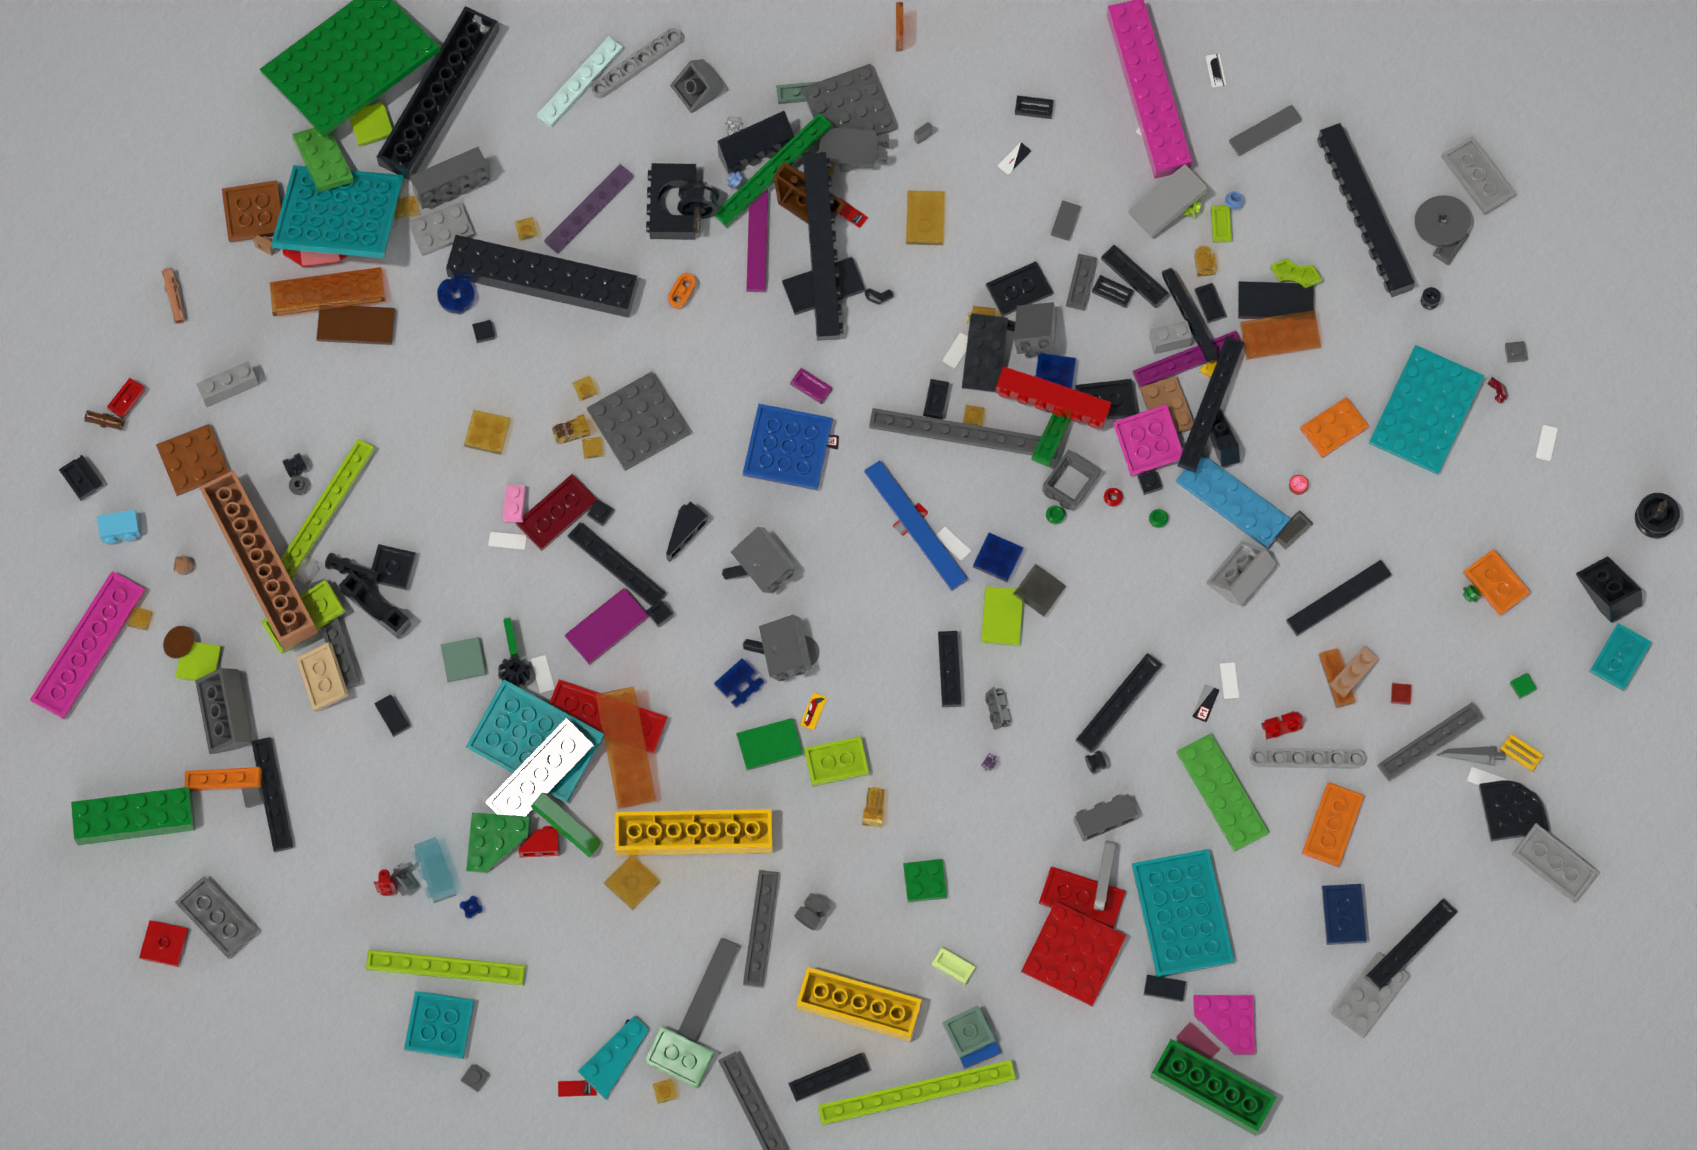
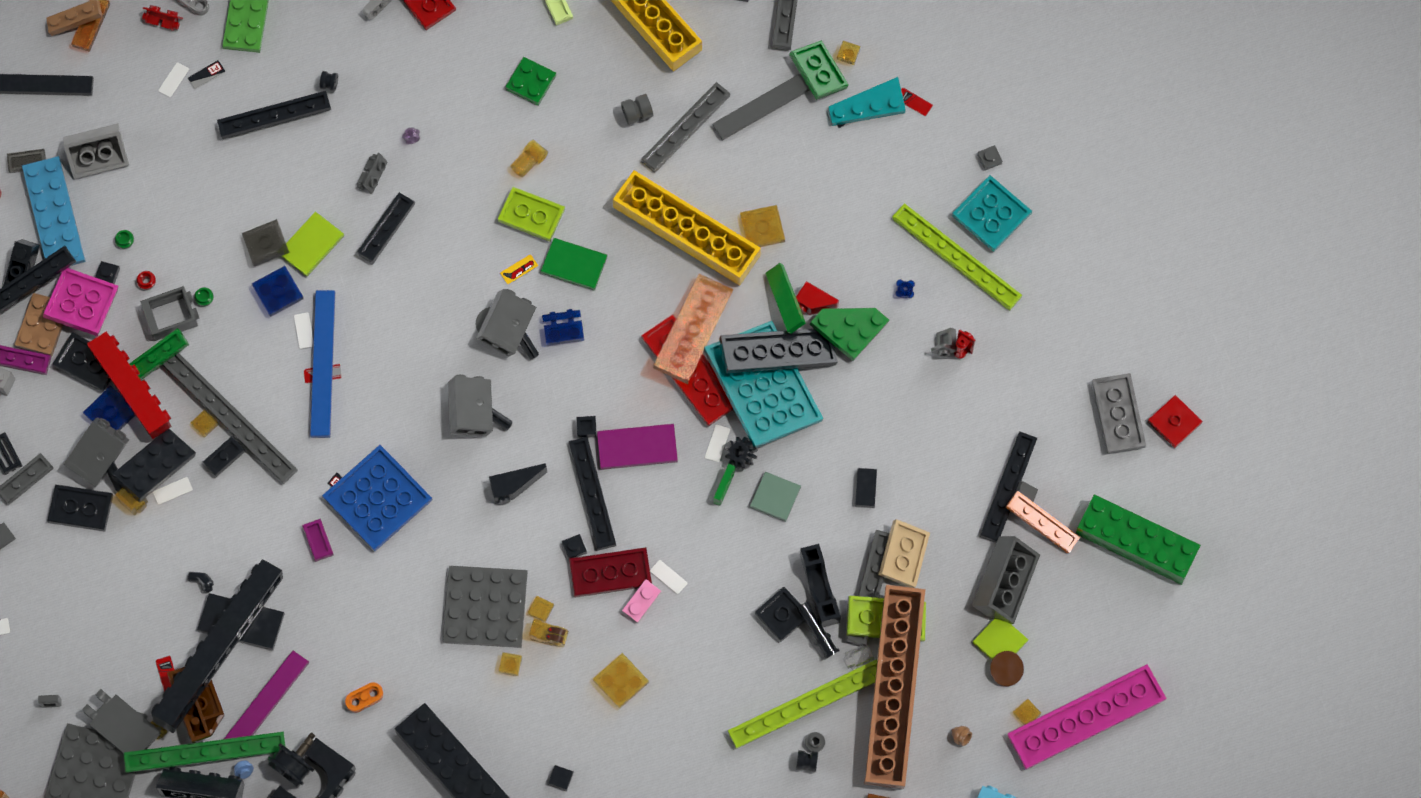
camera: 145 degrees left, 0 degrees up
clear light blue brick [412,837,456,903] -> none
clear yellow tile [906,190,945,246] -> none
dark grey brick [1074,794,1138,842] -> none

